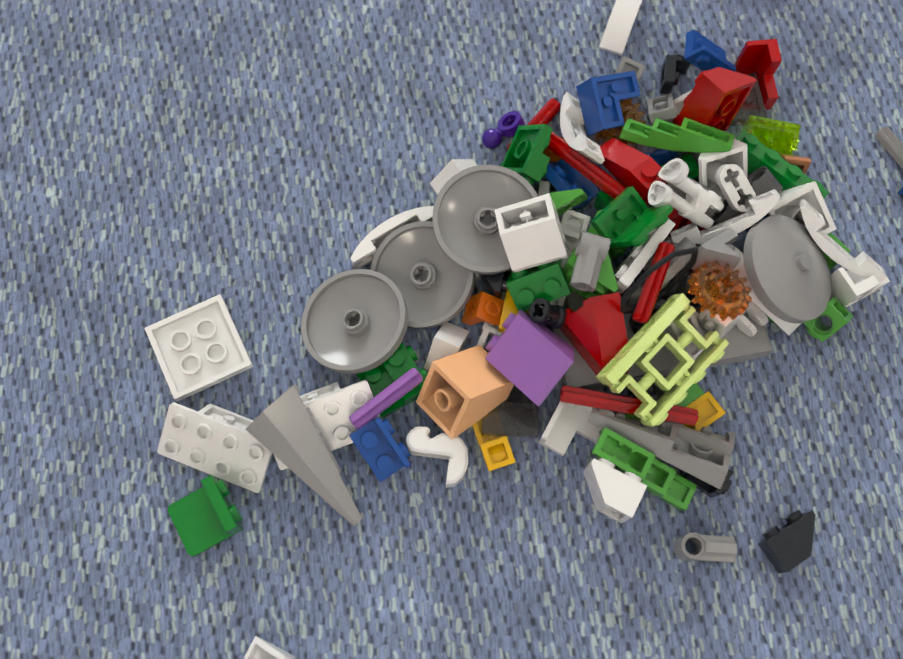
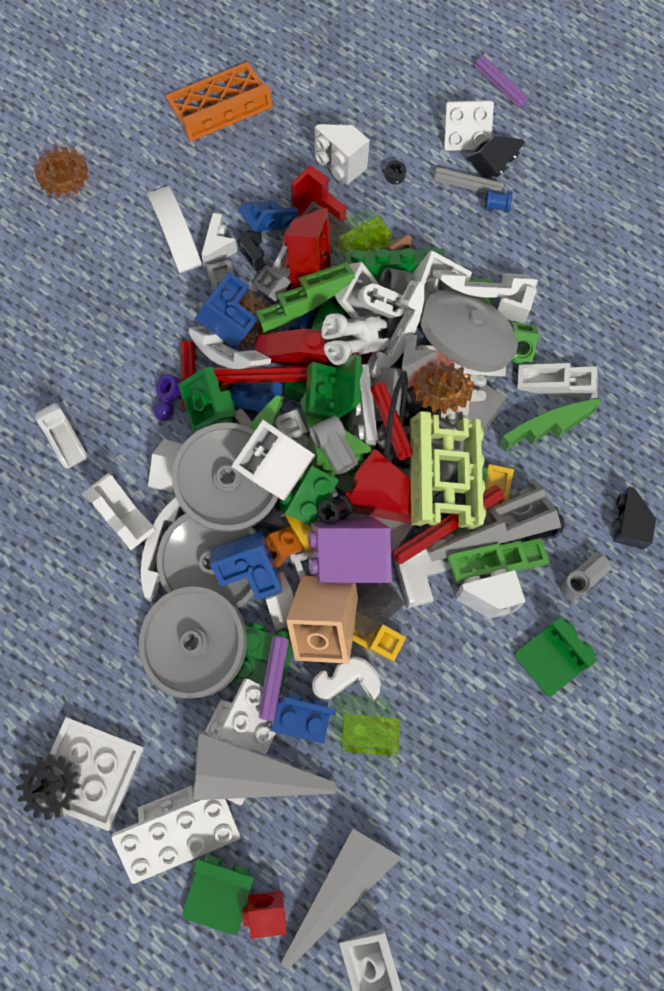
camera: 45 degrees left, 0 degrees up
none -> black gear [16,754,83,820]
none -> white animal [34,403,88,469]
none -> white panel [83,473,156,550]
none -> white slope [202,213,237,267]
none -> blue panel [210,531,282,600]
none -> red brick [242,890,287,939]
none -> light grey wedge [280,828,401,969]
none -> white slope [315,124,370,185]
none -> clear neon green hinge [341,714,400,757]
none -> black bush [385,160,406,185]
none -> bright green slope [499,398,602,452]
none -> green bracket [515,617,598,696]
none -> white slope [518,363,598,398]

